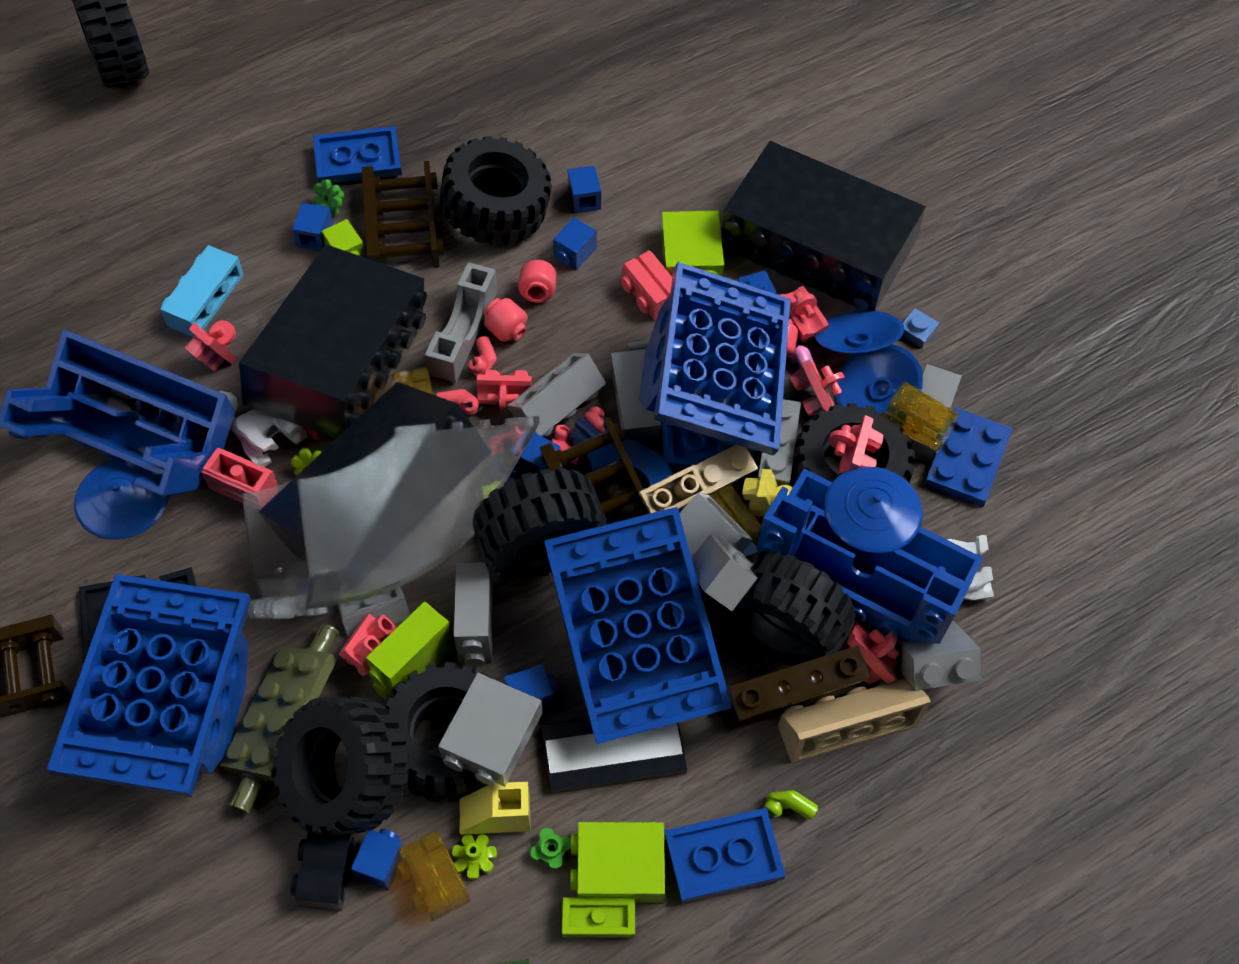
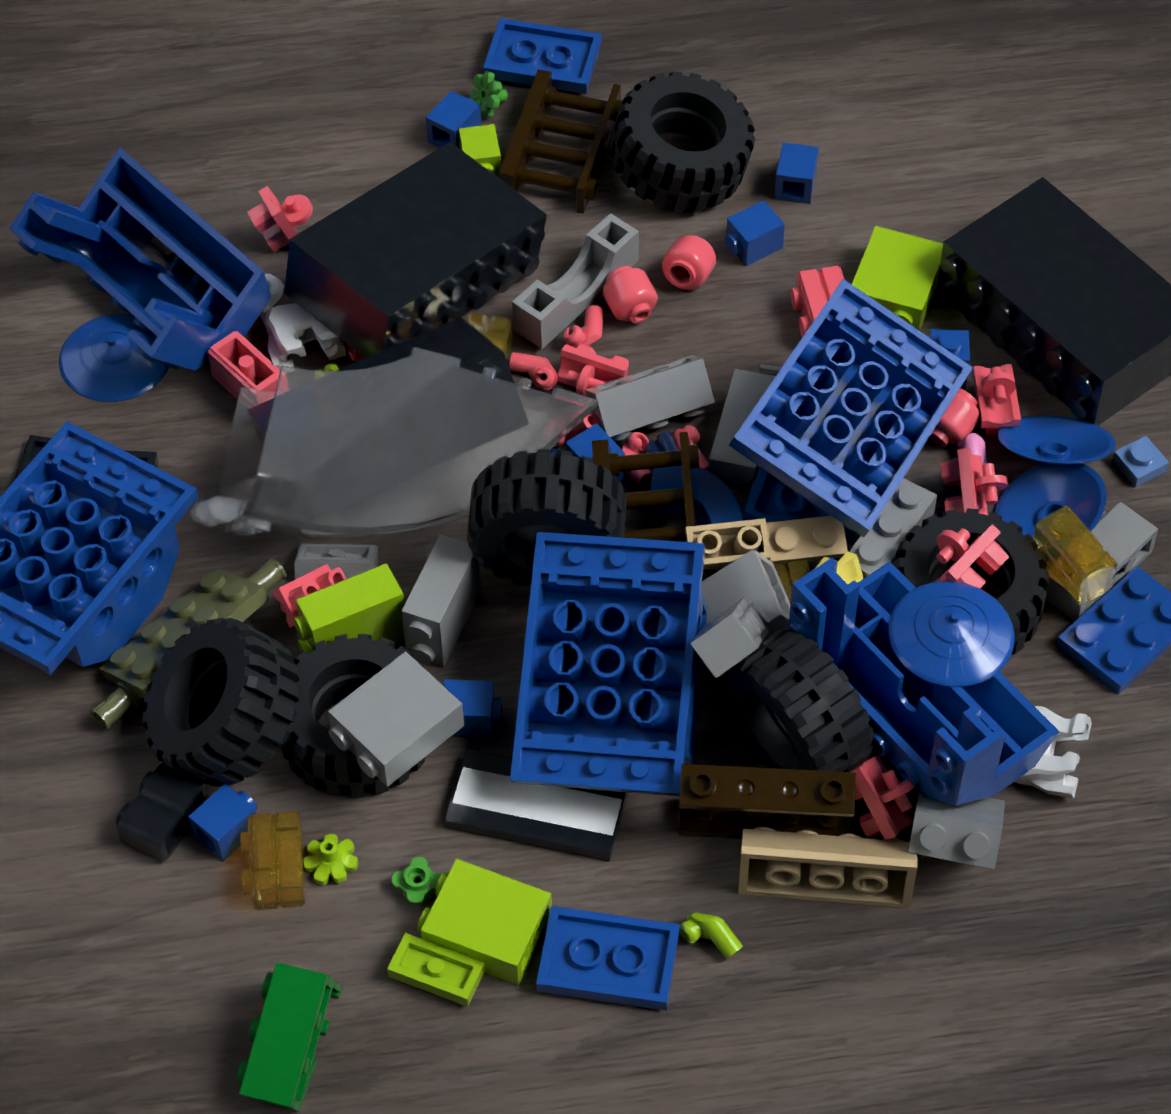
camera: 25 degrees right, 5 degrees down
medium azure brick [160,245,244,337] -> none
light yellow slope [460,782,531,835] -> none

